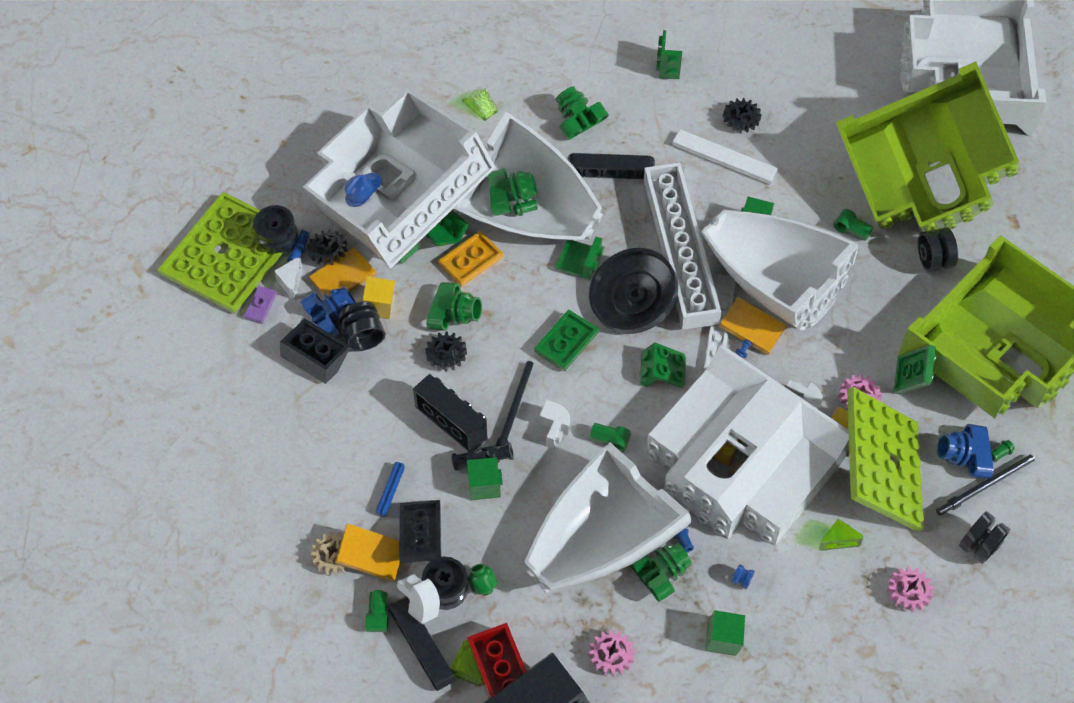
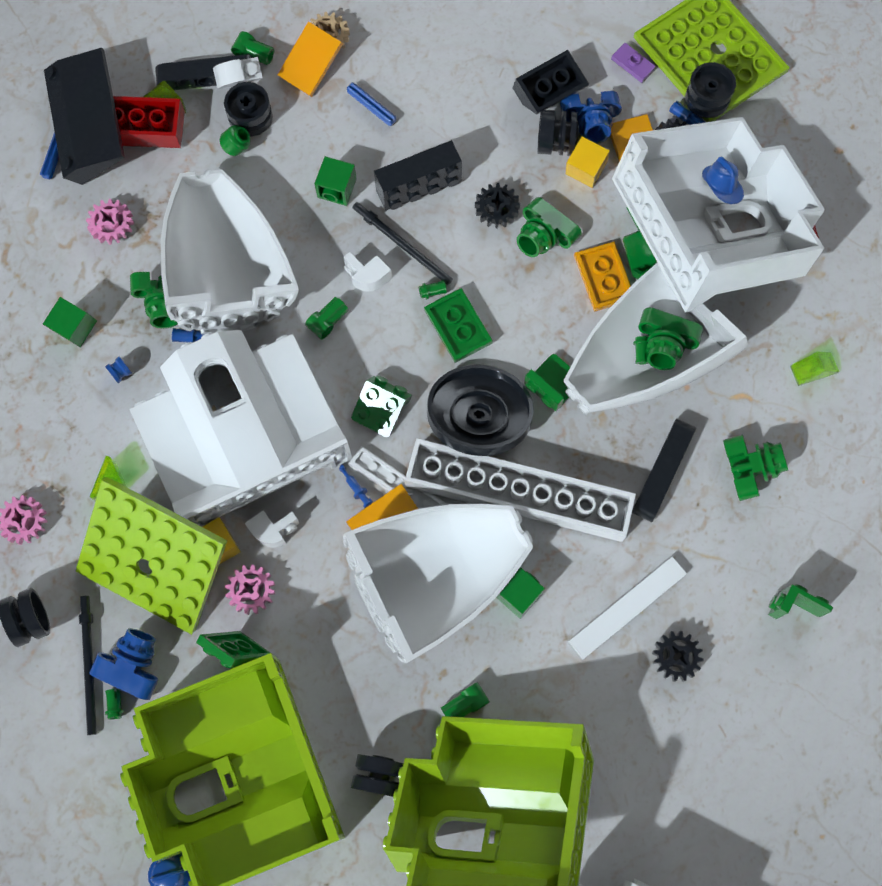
camera: 115 degrees right, 15 degrees up
white slope [275,258,302,299] -> none
black plate [399,500,442,563] -> none
black piece [451,442,514,471] -> none
none -> green pin [418,280,447,300]

